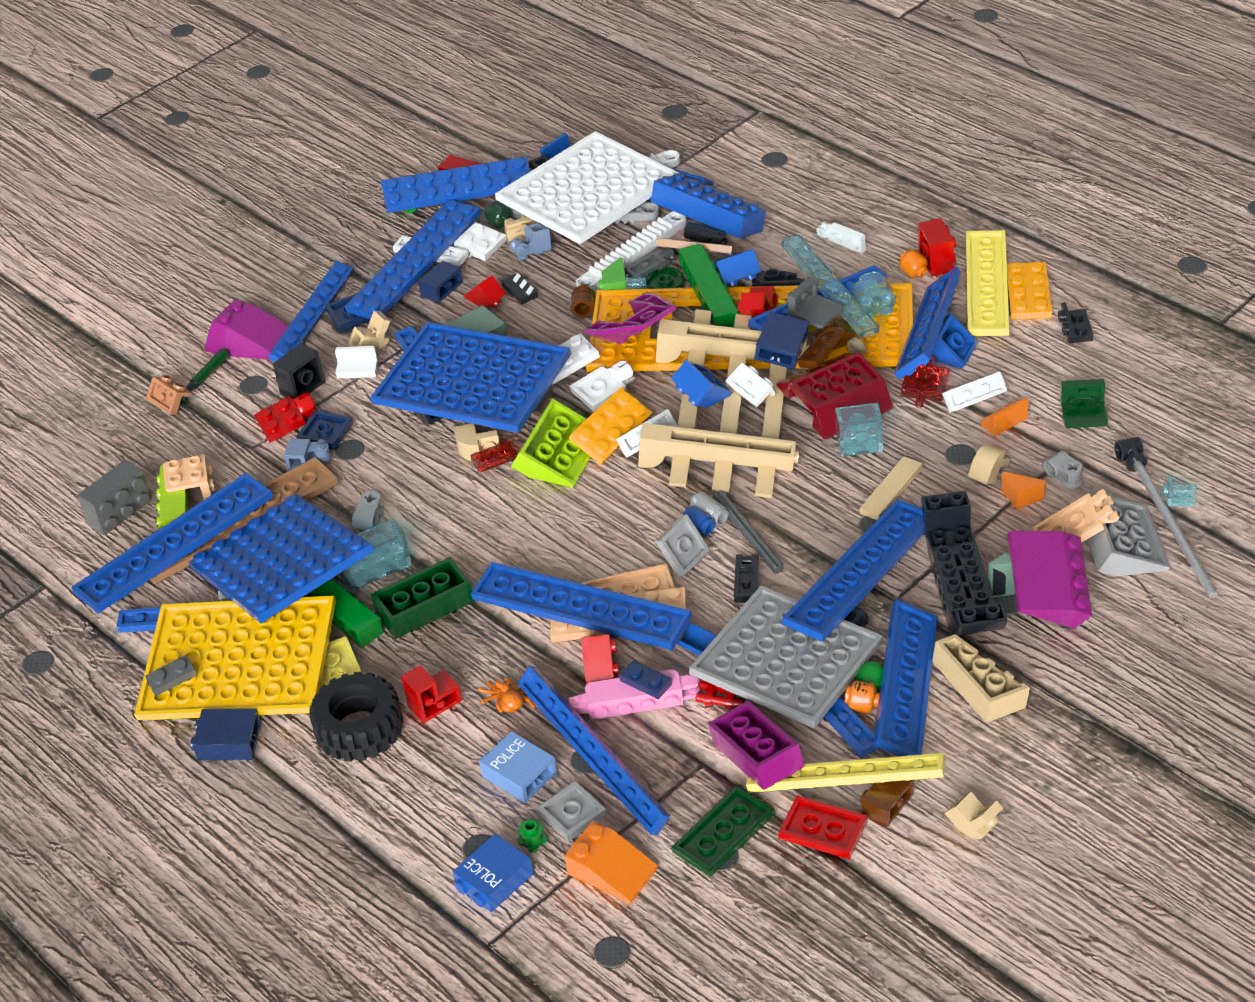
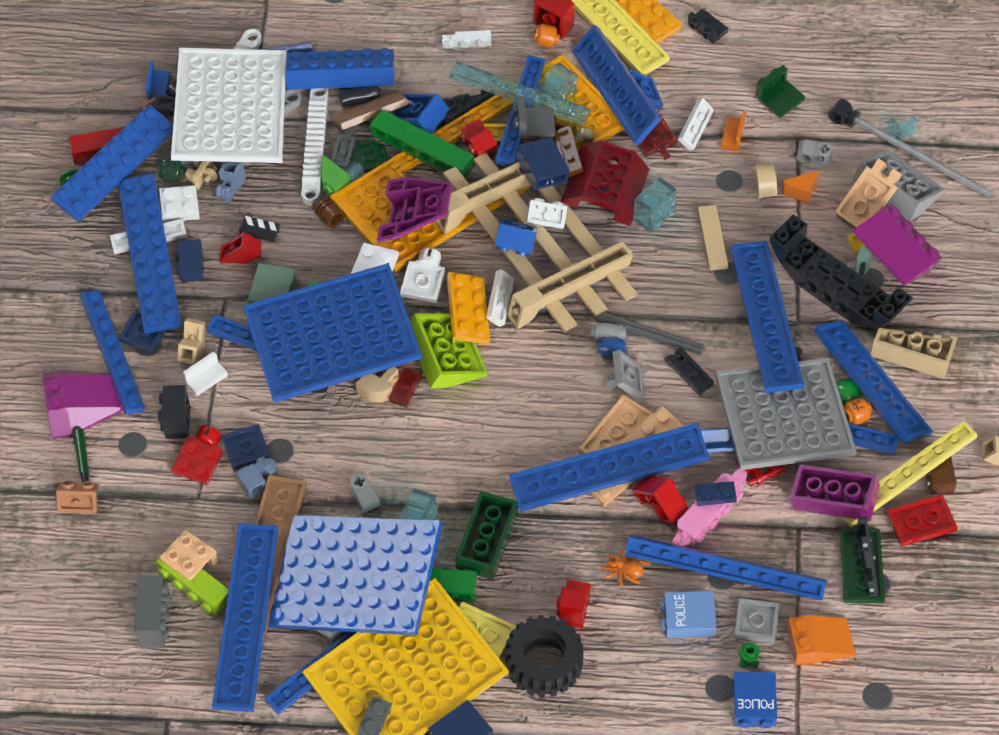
camera: 45 degrees left, 15 degrees up
none -> black wing [855,516,878,597]

